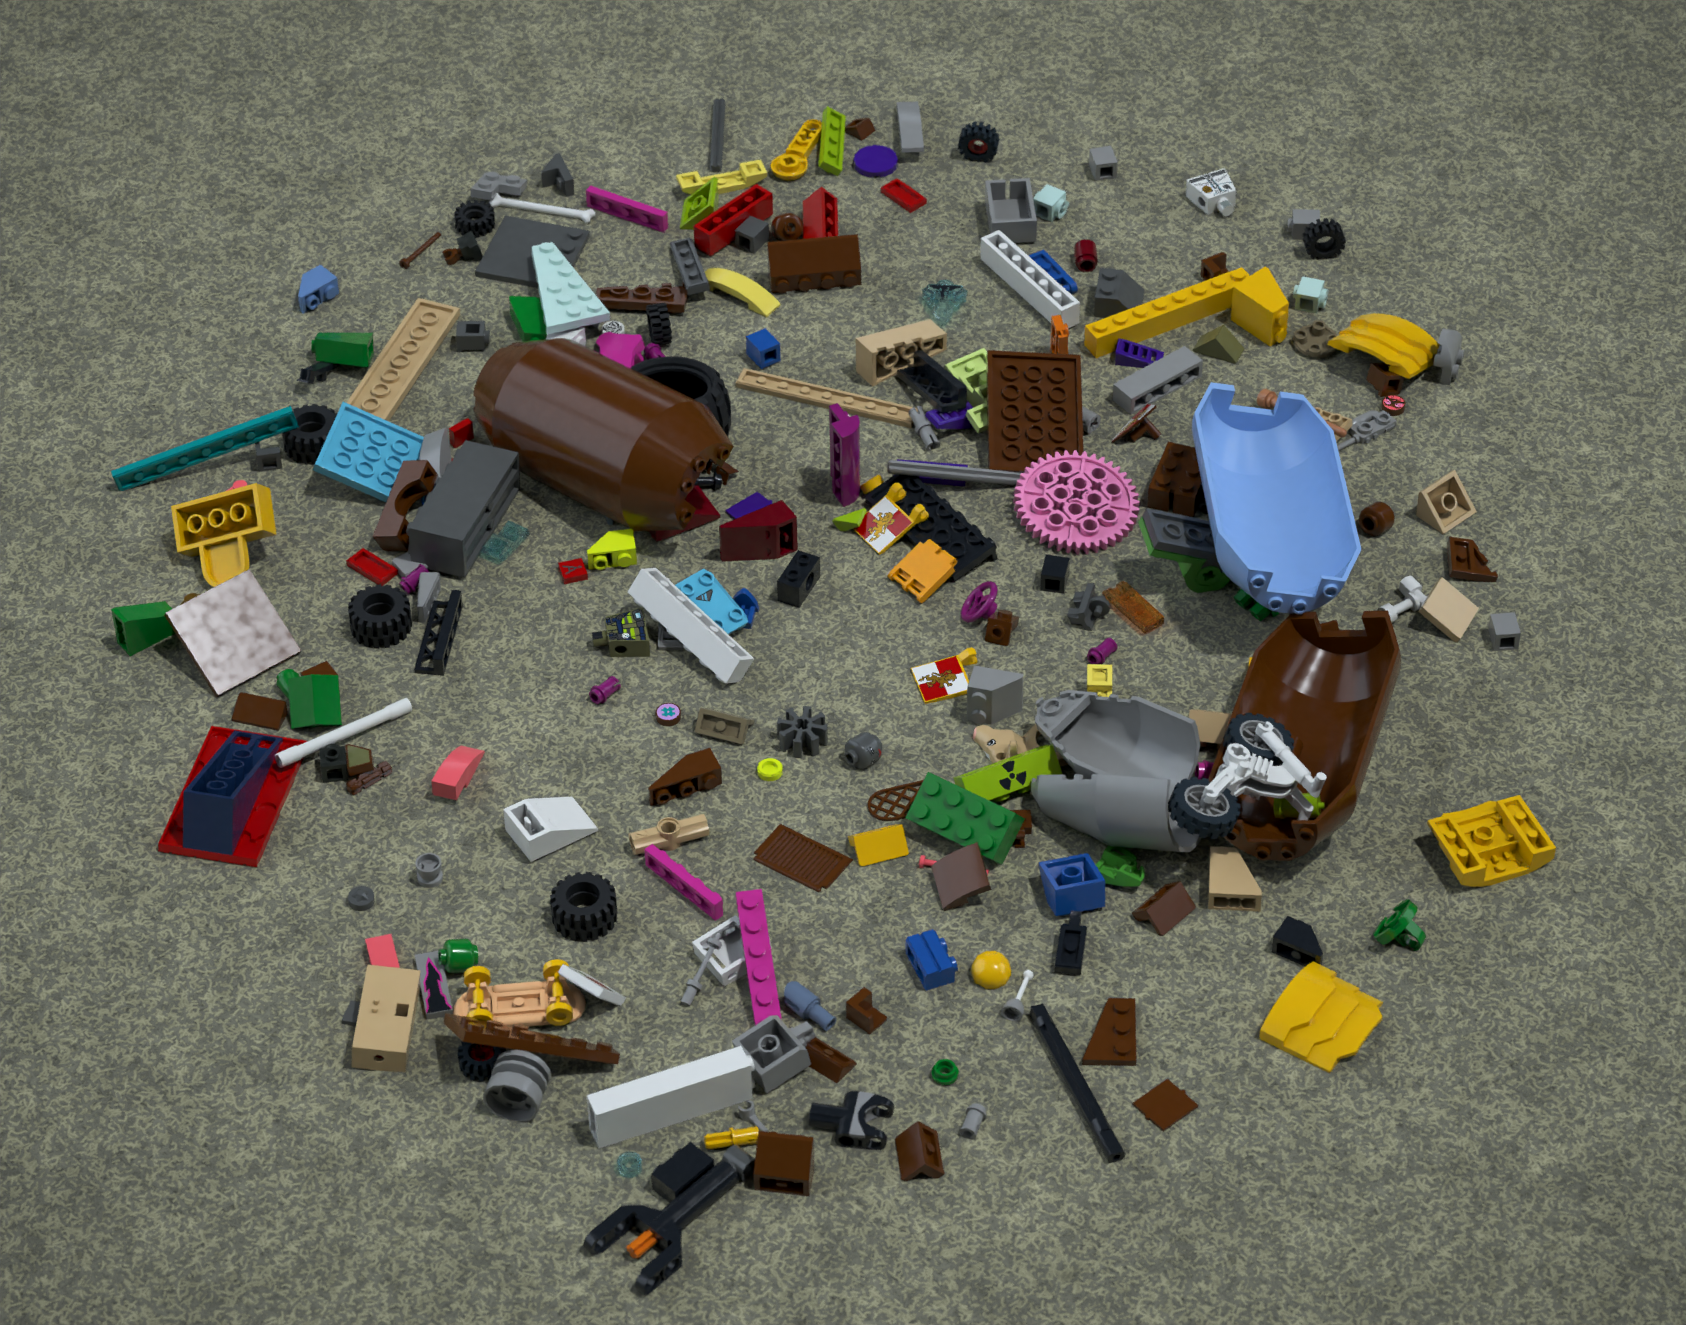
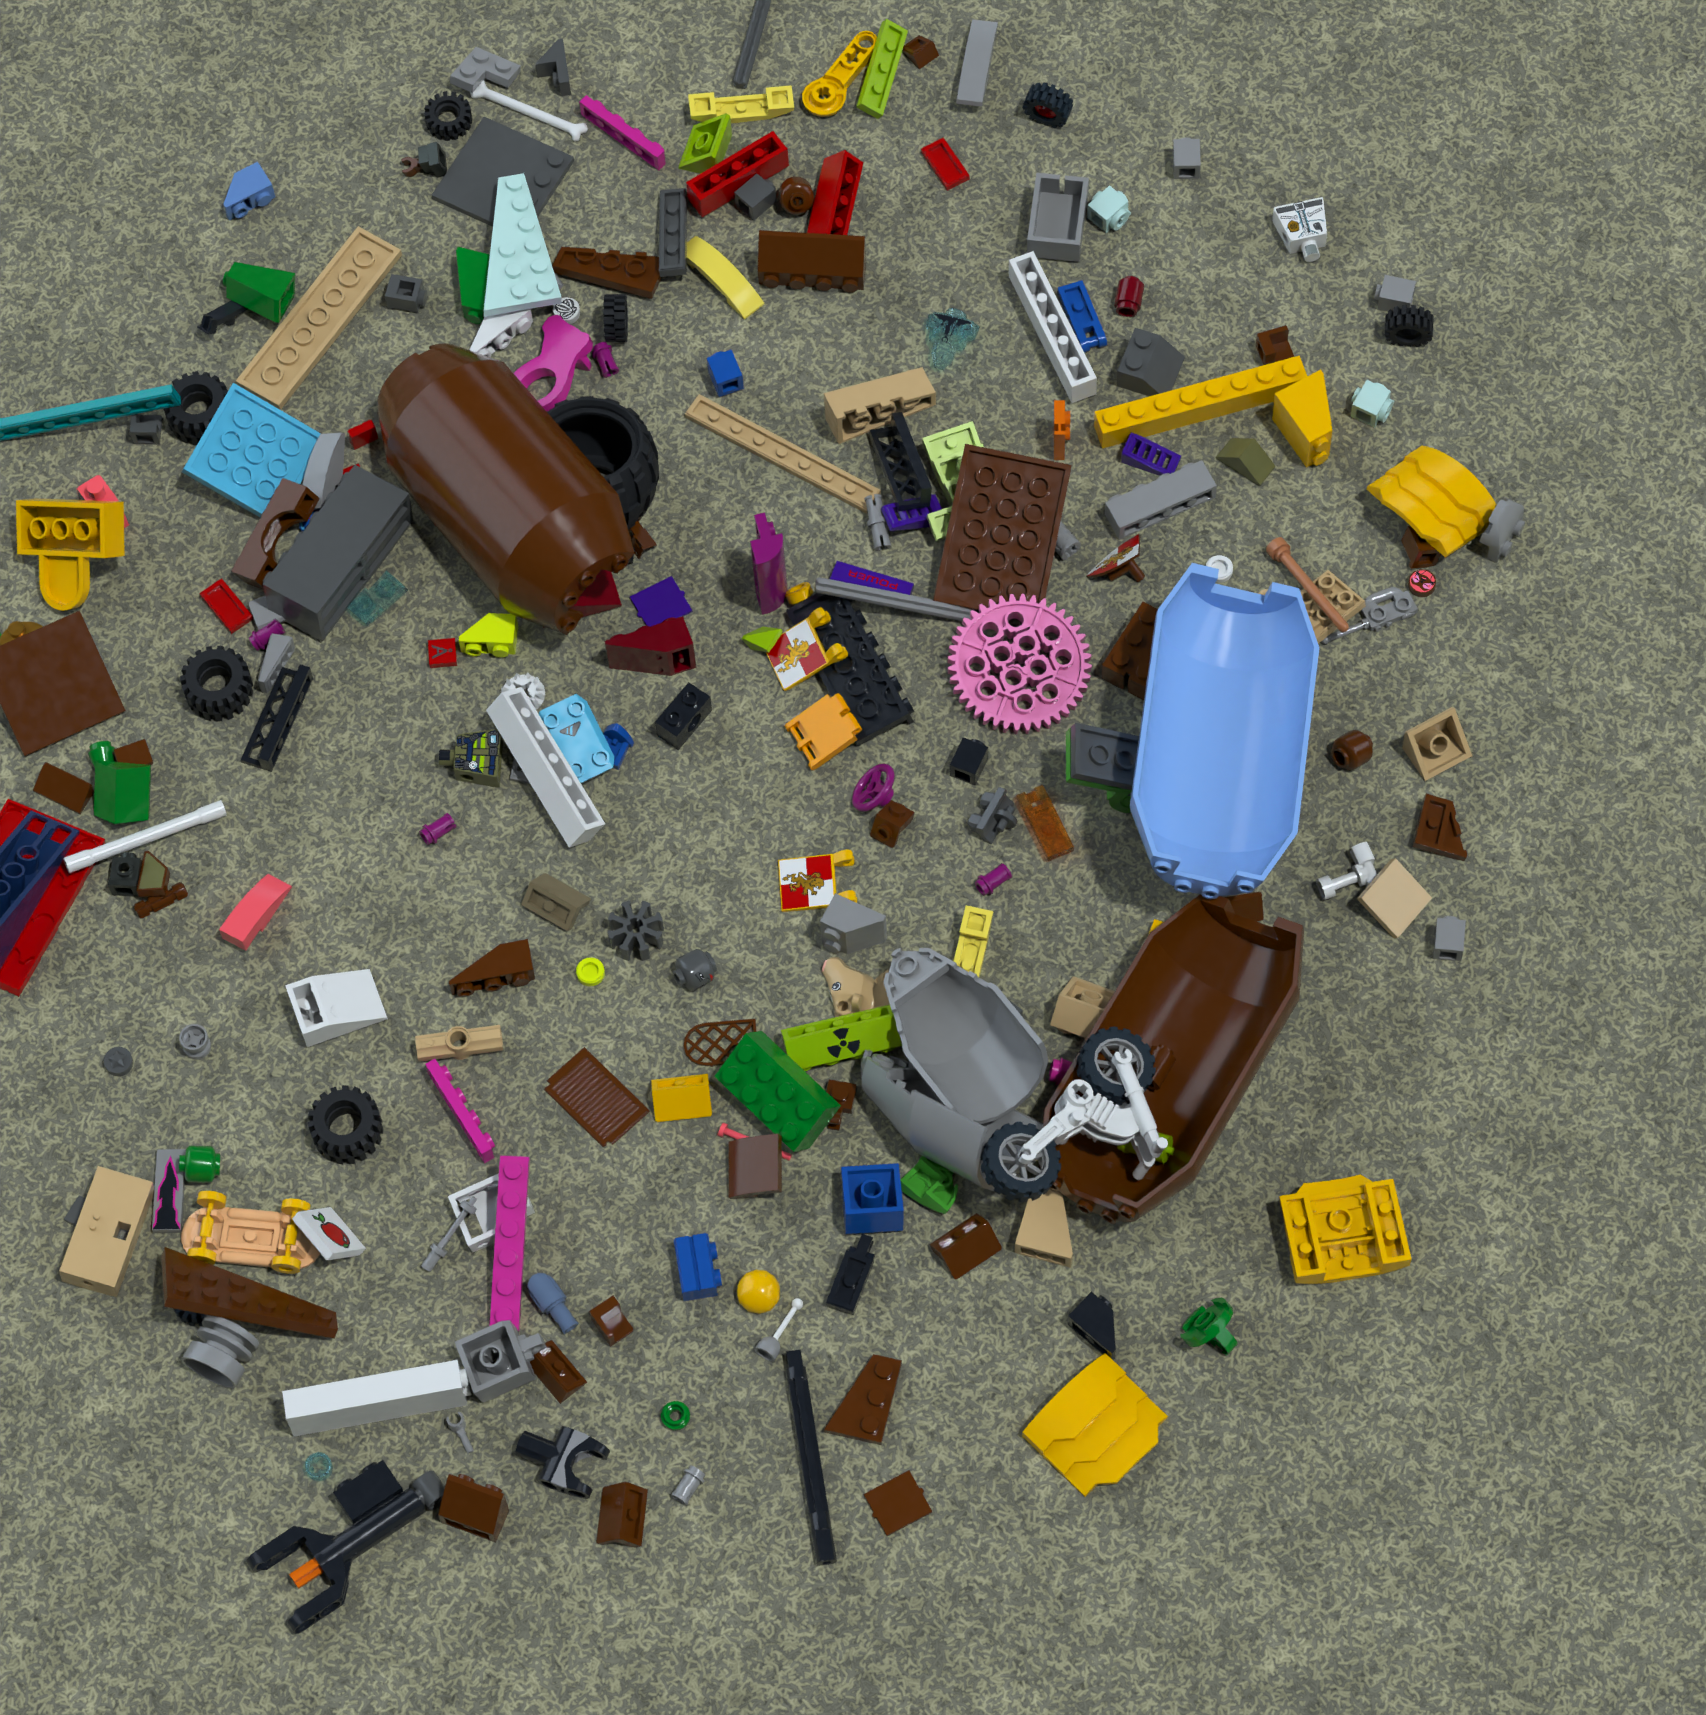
camera: 15 degrees right, 20 degrees up
coral slope [365,934,400,968] -> none
reddish brown piece [399,232,441,269] -> none
tile [656,703,681,726] -> none
yellow axle [704,1126,759,1150] -> none
dark purple tile [854,145,898,178] -> none
dark tan dish [1294,320,1338,358] -> none

